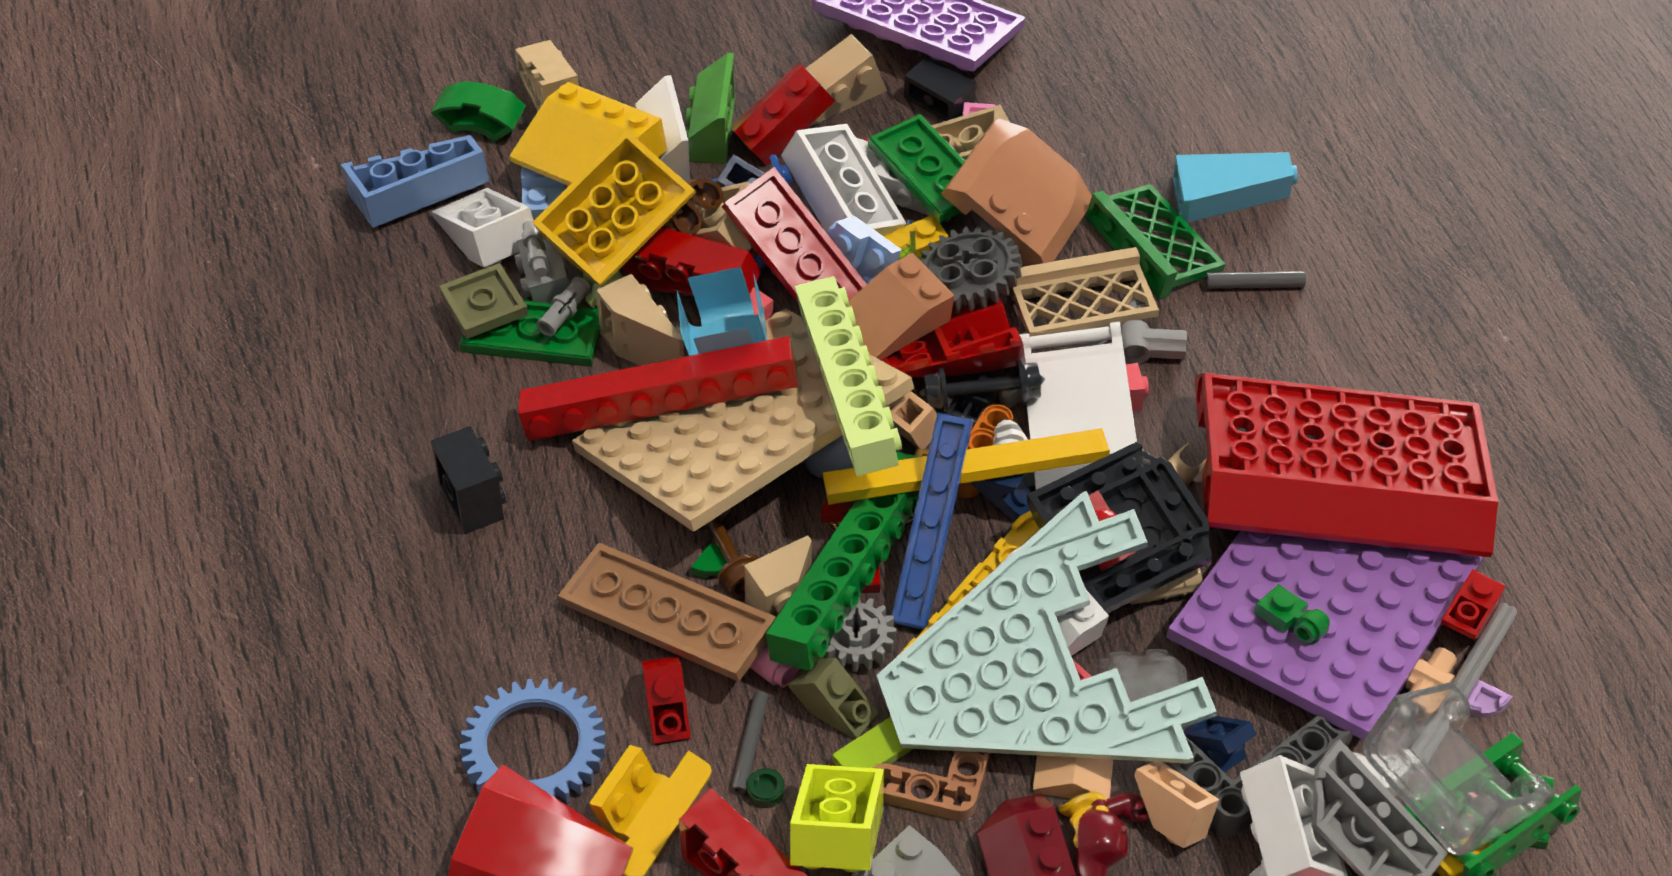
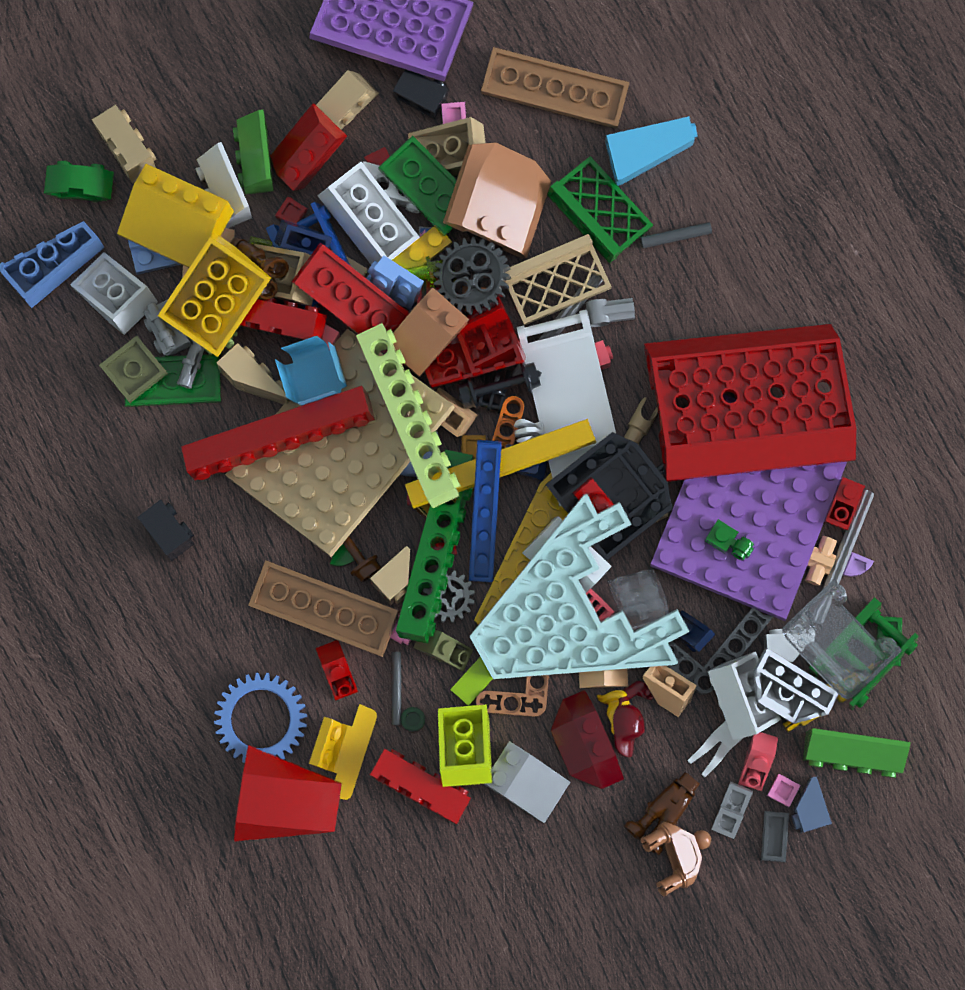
camera: 15 degrees left, 30 degrees up
none -> medium nougat plate [481,47,630,129]

